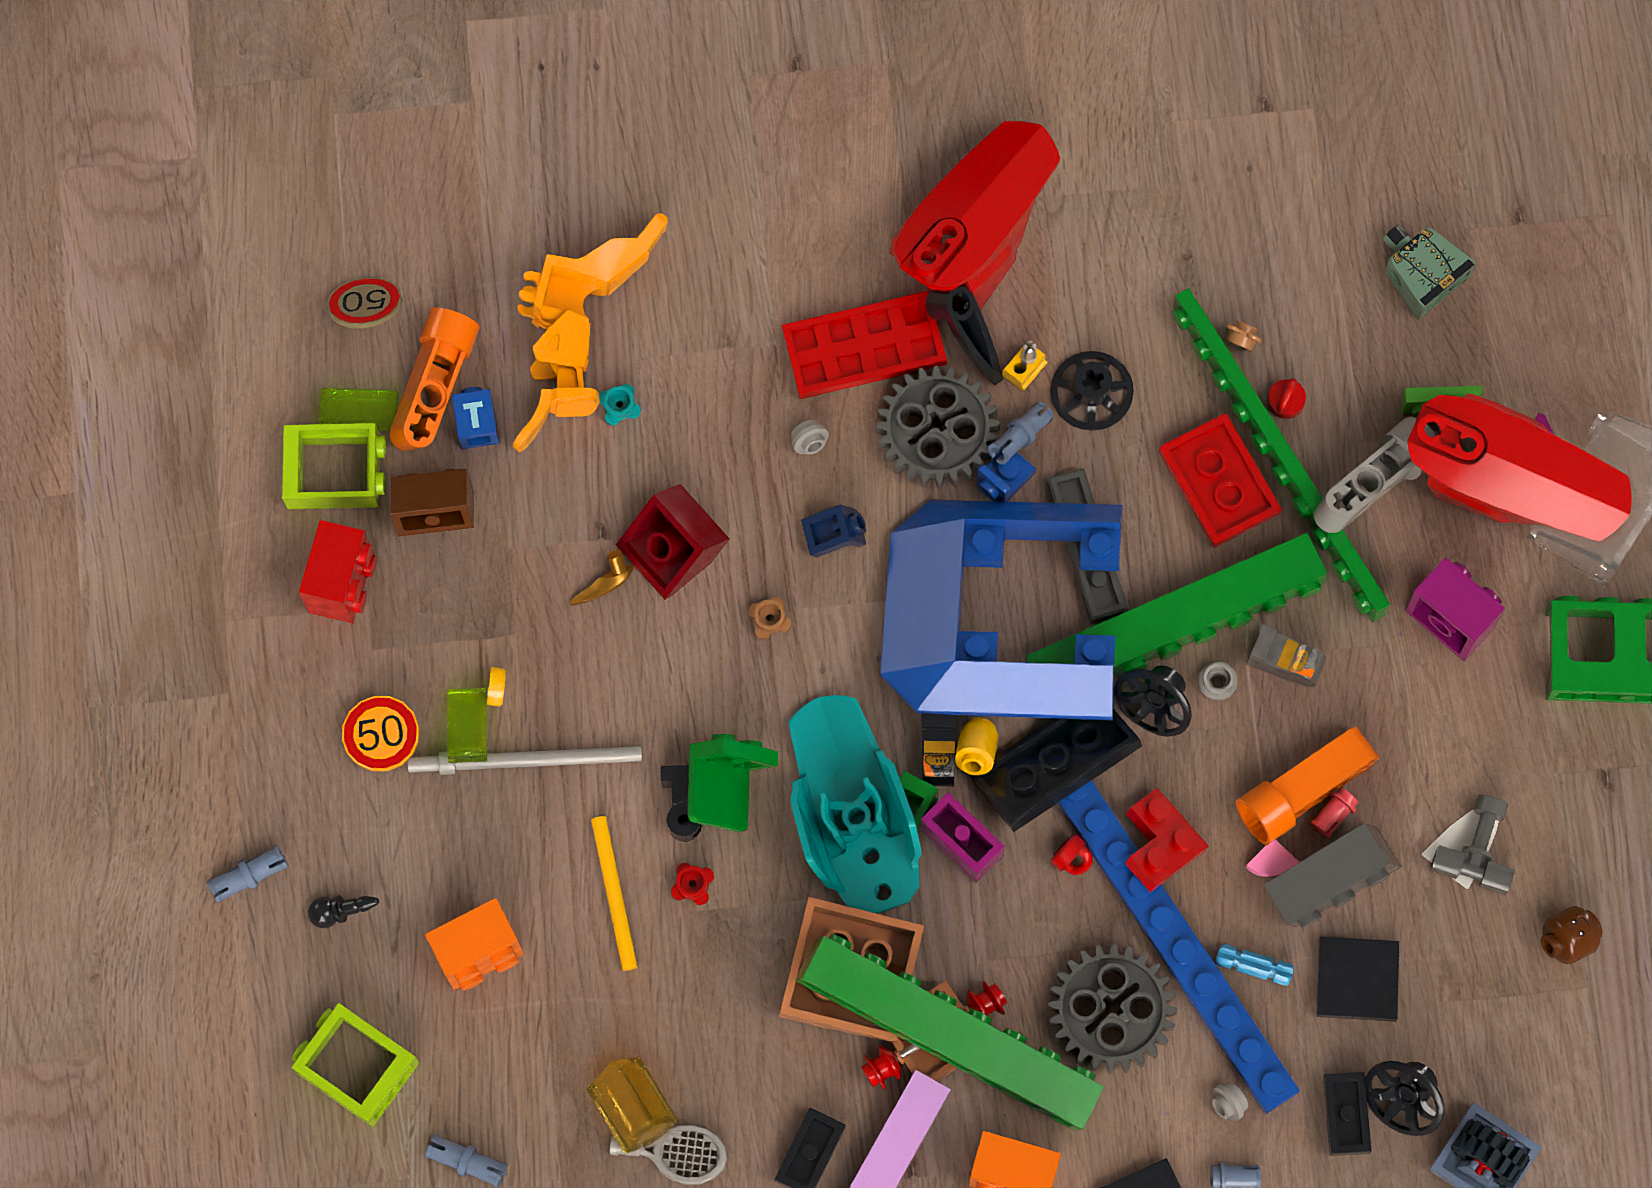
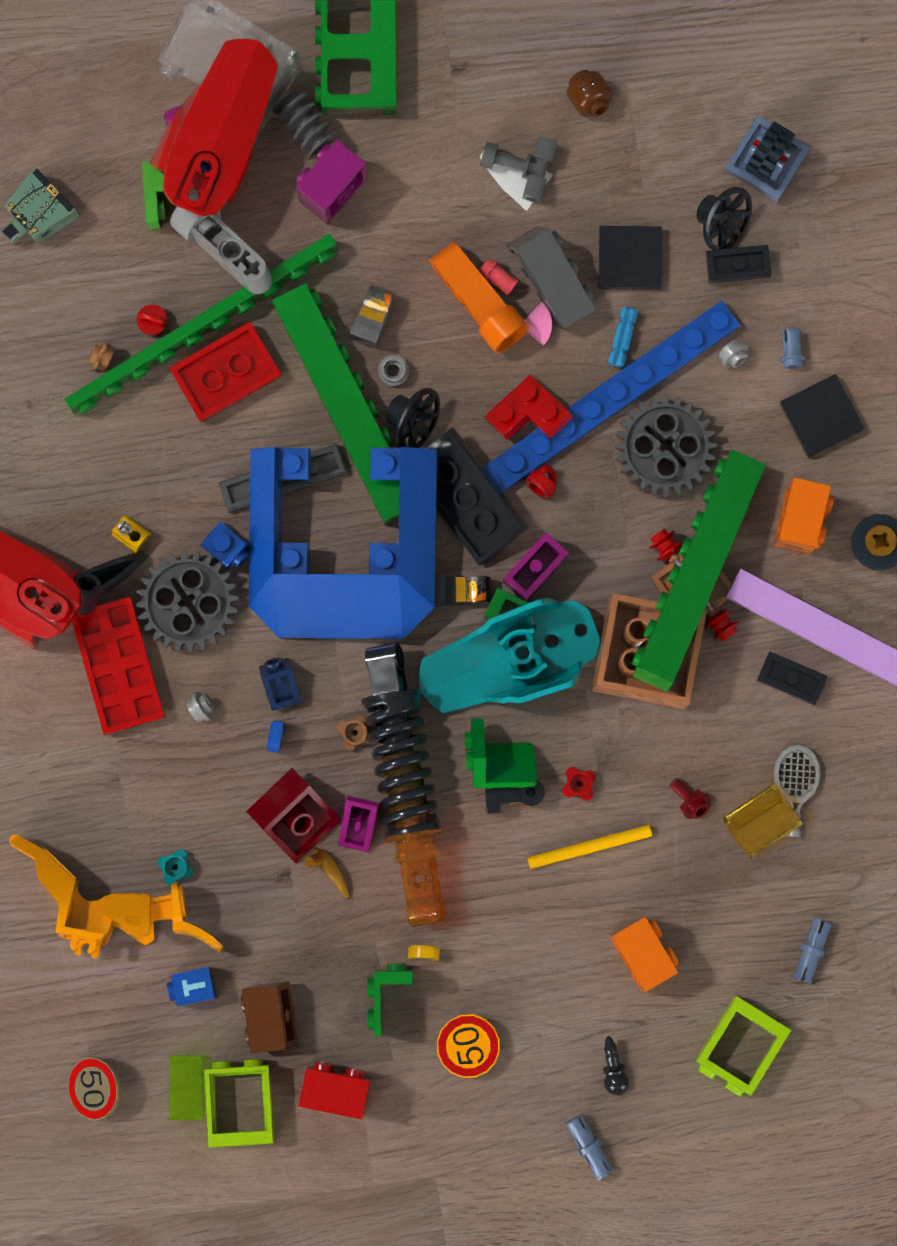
camera: 95 degrees left, 10 degrees up
orange beam [390,307,480,452] -> none
light grey bar [408,746,642,775] -> none
clear neon green tile [447,688,488,763] -> none
yellow brick [955,717,999,775] -> none
sand blue pin [988,402,1054,464] -> none
black wheel [1051,351,1134,431] -> none
none -> blue tile [267,720,286,753]
none -> dark grey piece [272,91,338,160]
none -> magenta slope [338,796,380,852]
none -> black piece [361,642,446,927]
none -> green bracket [367,963,413,1037]
none -> dark red plate [669,778,711,819]

